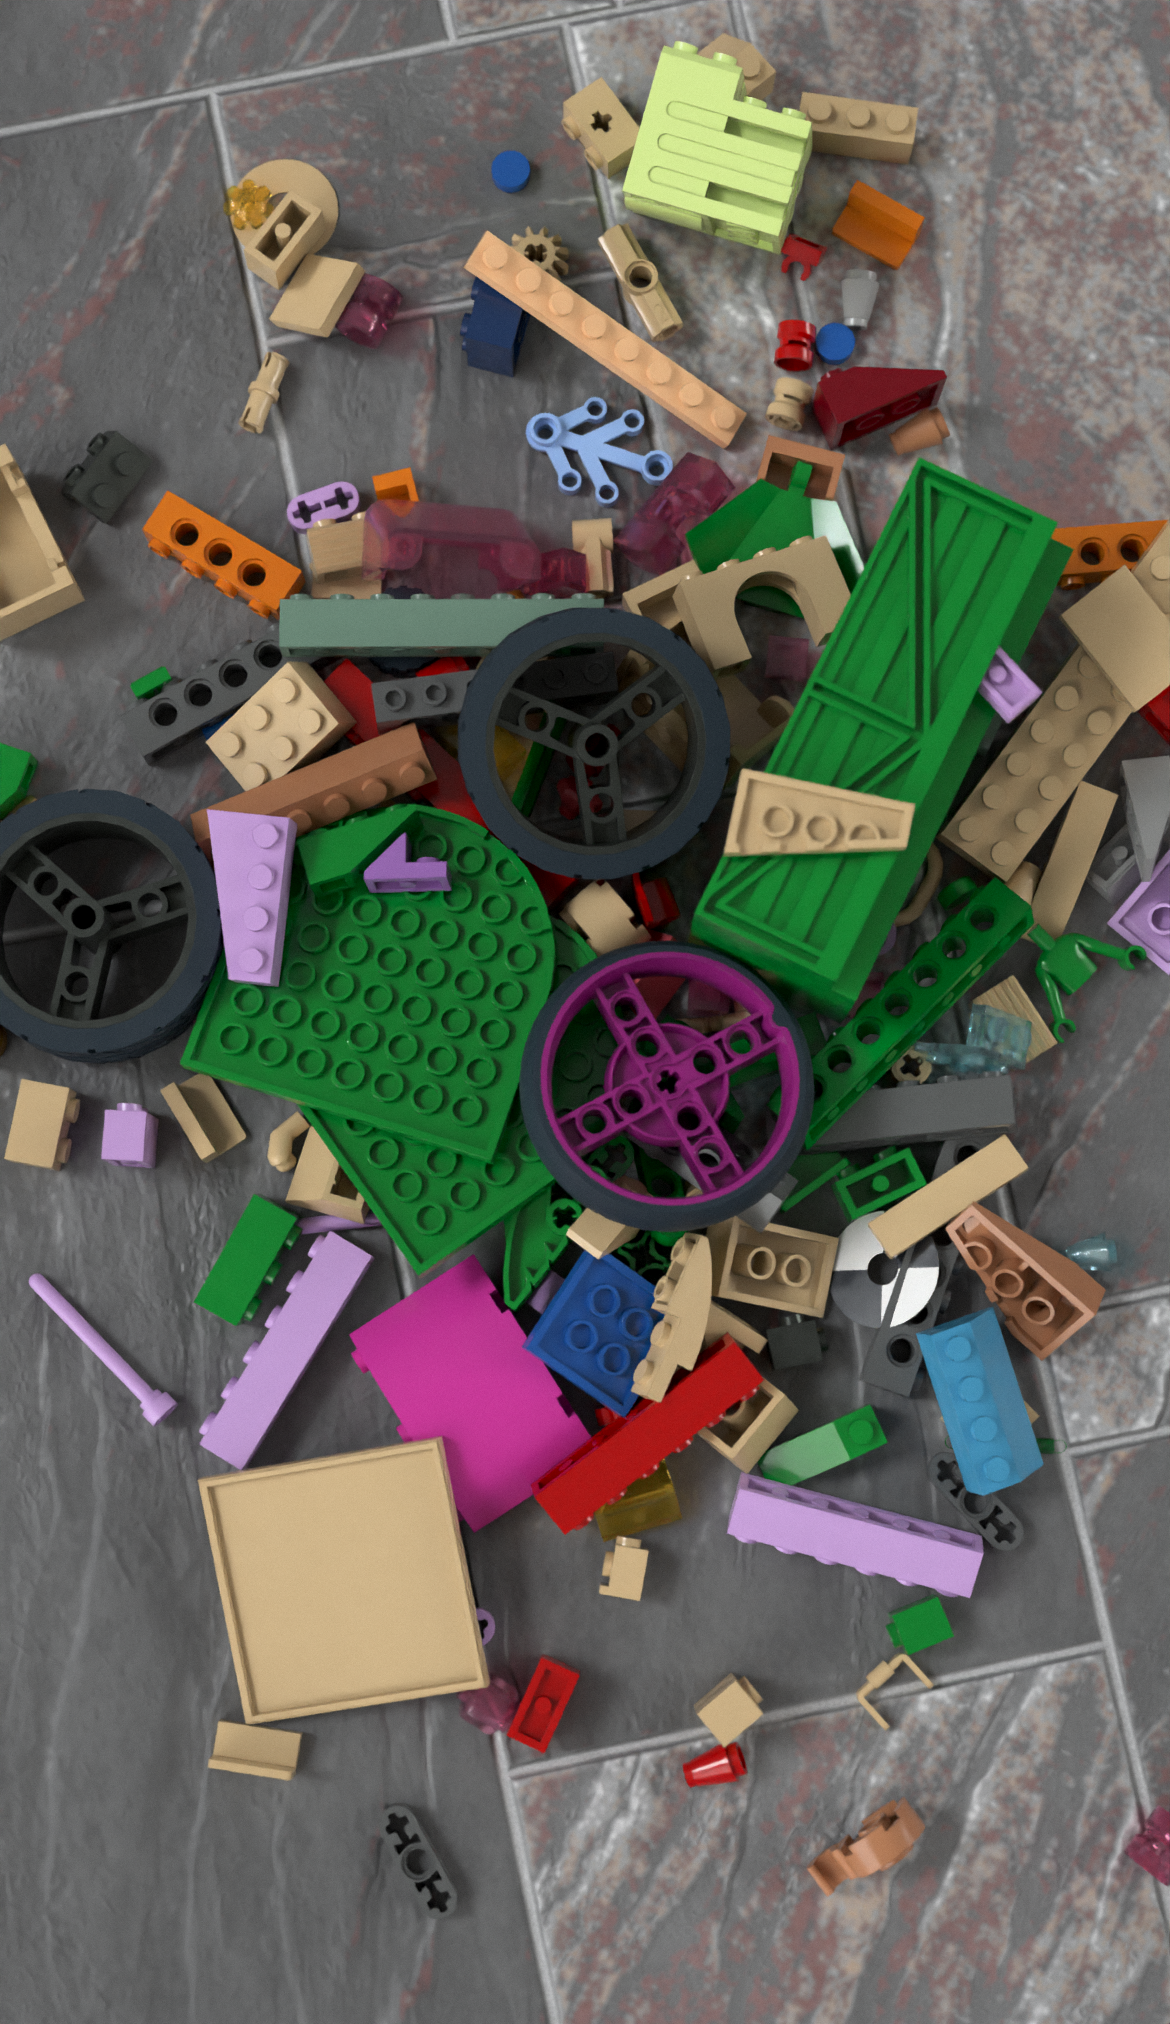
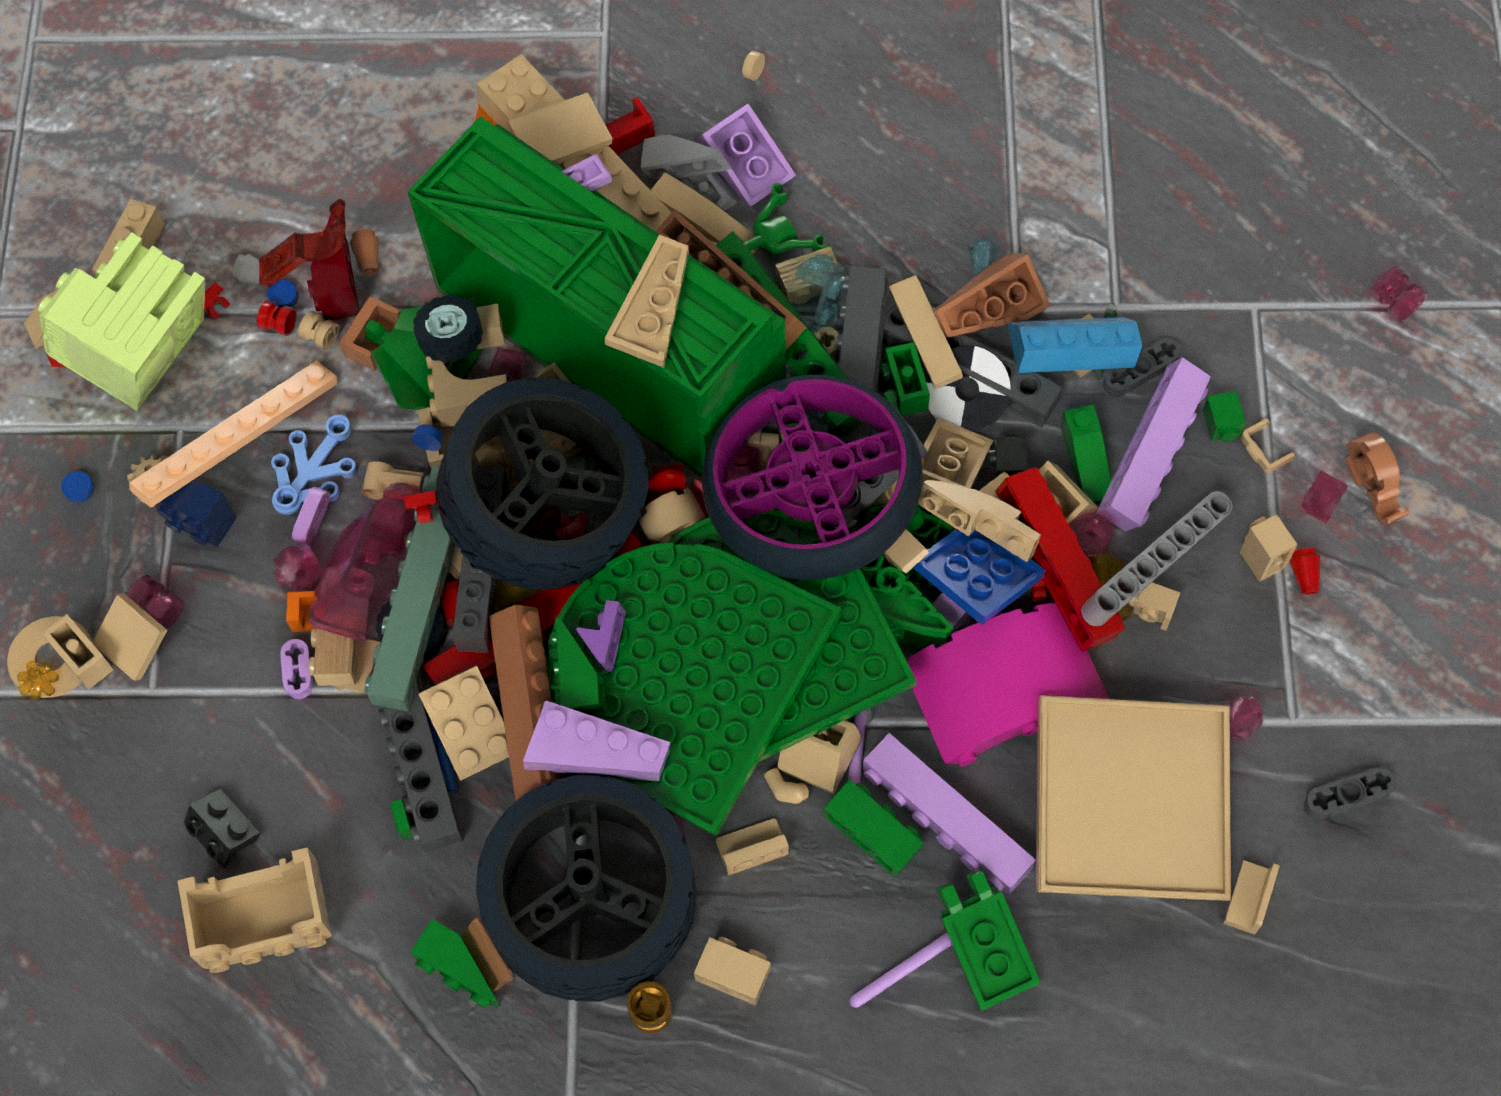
camera: 75 degrees left, 15 degrees down
lavender brick [101,1103,159,1168] -> none
orange brick [142,490,306,620] -> none
tan pin [238,352,289,434] -> none
red panel [506,1653,580,1754] -> none
tan brick [562,77,640,179] -> none
tan piece [598,224,683,342] -> none
clear pink arch [613,452,736,576] -> none
orange panel [832,179,925,270] -> none
none -> clear red piece [259,199,346,288]
none -> clear pink brick [273,541,326,592]
none -> lavender beam [292,486,330,545]
none -> red tile [403,490,440,524]
none -> blue tile [412,425,445,451]
none -> black wheel [413,295,483,363]
none -> nougat brick [656,210,807,350]
none -> green tile [936,869,1041,1011]
none -> clear pink wheel [1072,513,1113,566]
none -> light grey beam [1081,491,1233,626]
none -> clear pink brick [1299,471,1348,524]

